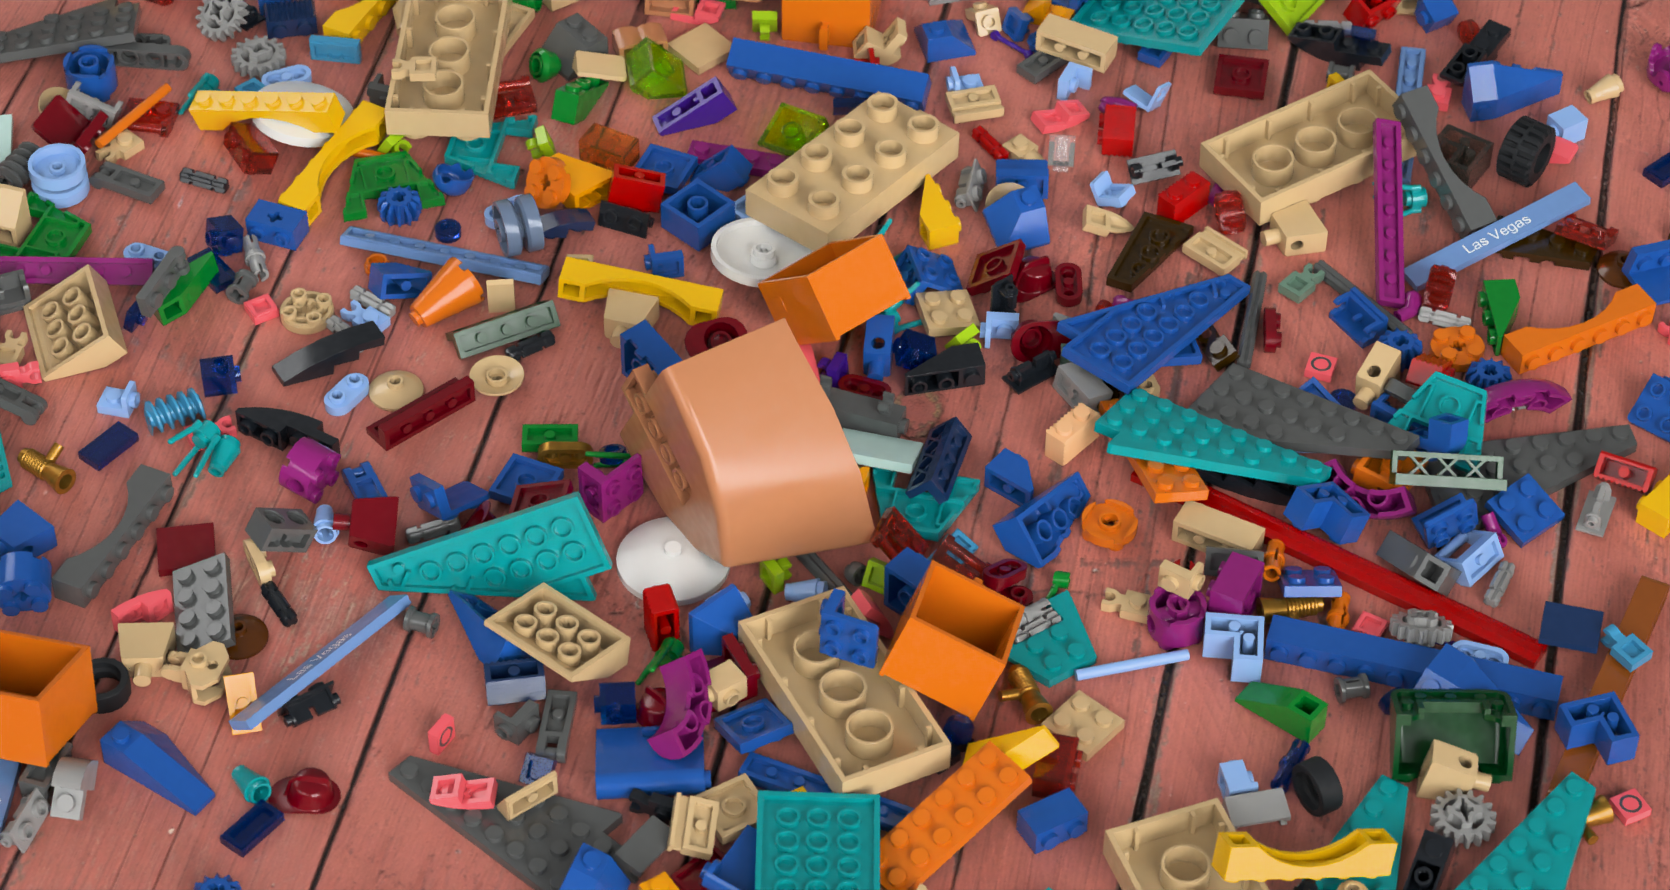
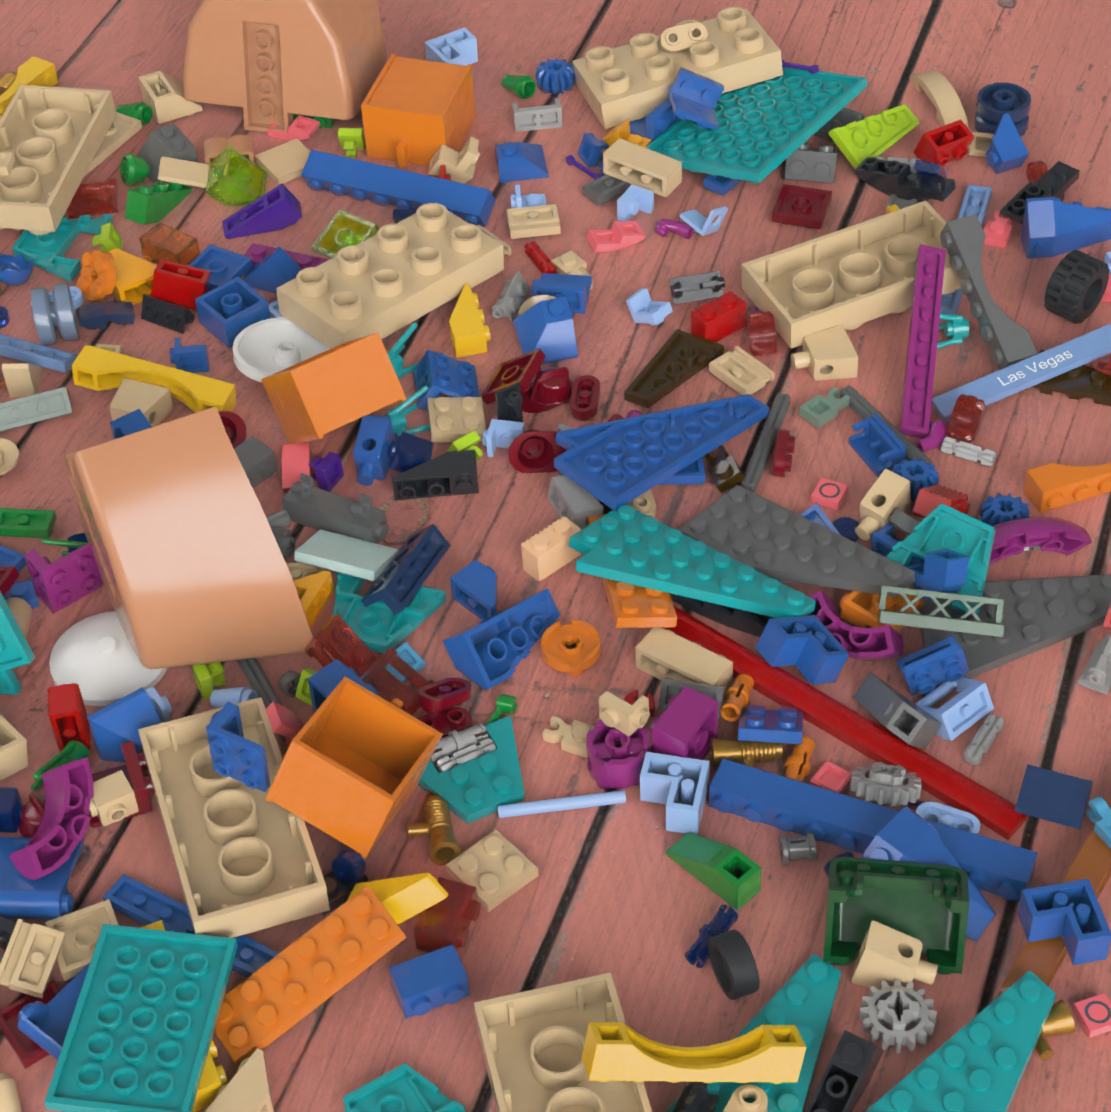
camera: 10 degrees right, 0 degrees up
black axle [504,330,555,361] -> none
pearl gold plate [537,441,594,469] -> none
blue plate [713,698,794,755] -> none
dark red plate [838,374,891,400] -> none
tan bracket [965,1,1002,36] -> none
black hinge [1002,349,1058,395] -> none
clear slope [1048,134,1076,173] -> none
tan plate [1082,204,1135,237] -> none
red brick [1097,104,1136,158] -> none
light blue brick [1217,759,1259,799] -> none
light grey hinge [1222,787,1291,829] -> none
orange plate [1429,325,1485,372] -> none
clear smoke brick [1437,124,1494,189] -> none
green slope [1477,279,1520,356] -> none
magenta arm [1480,511,1507,548] -> none
blue plate [1484,473,1565,548] -> none

